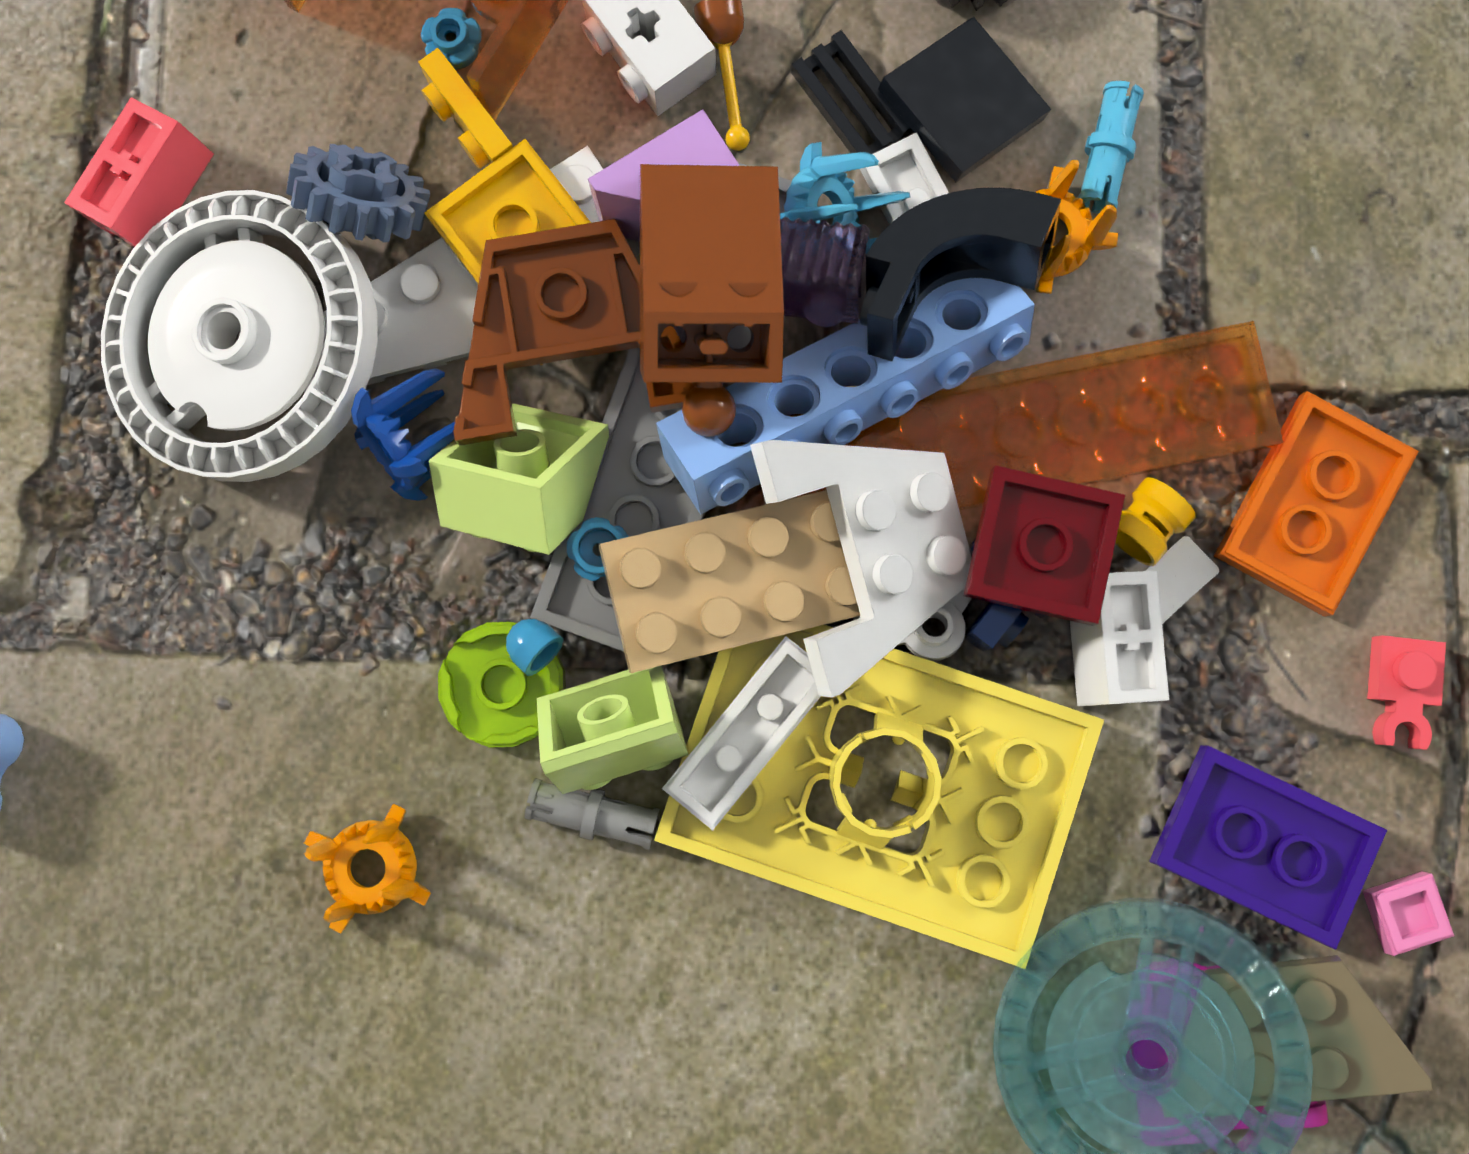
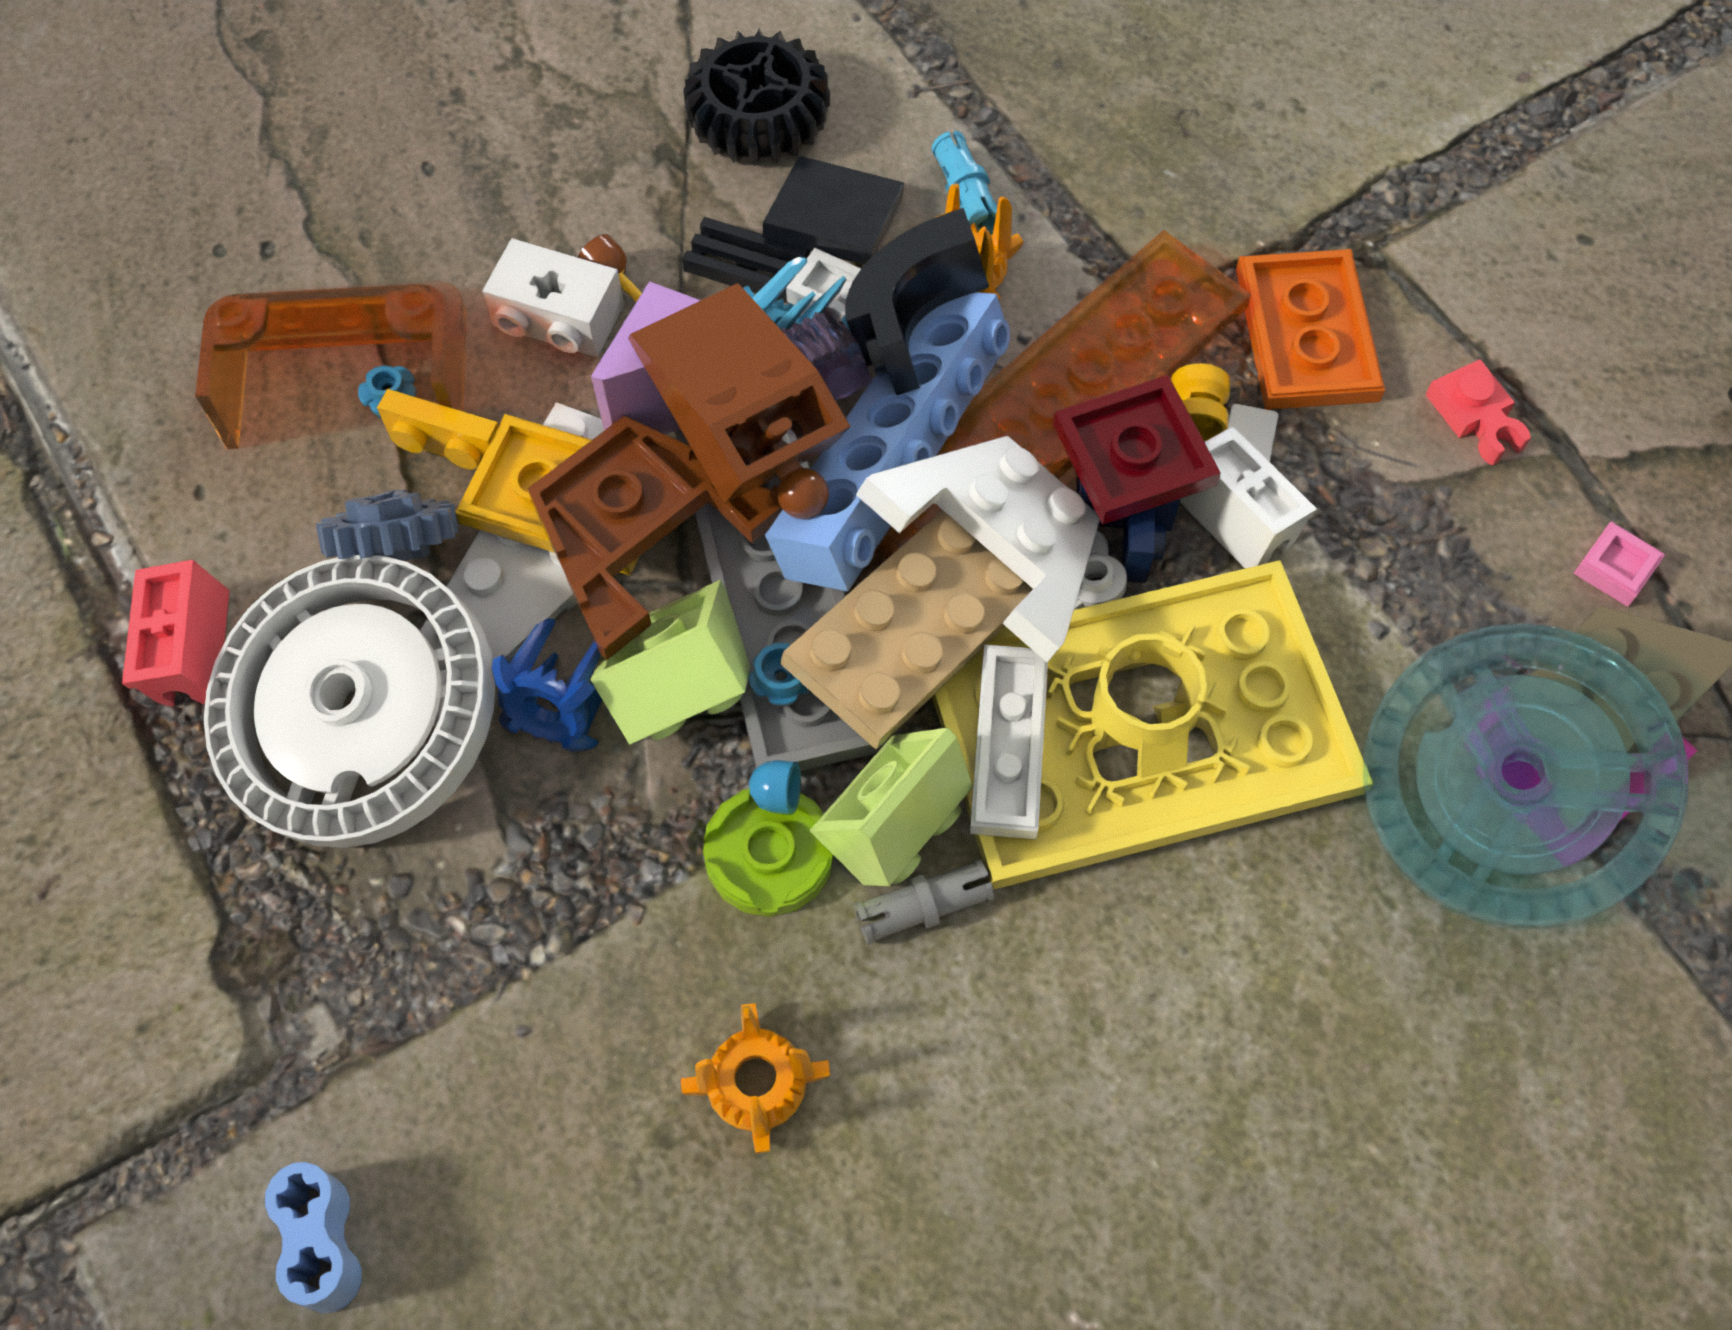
camera: 35 degrees left, 20 degrees down
dark purple plate [1149,745,1387,950] -> none

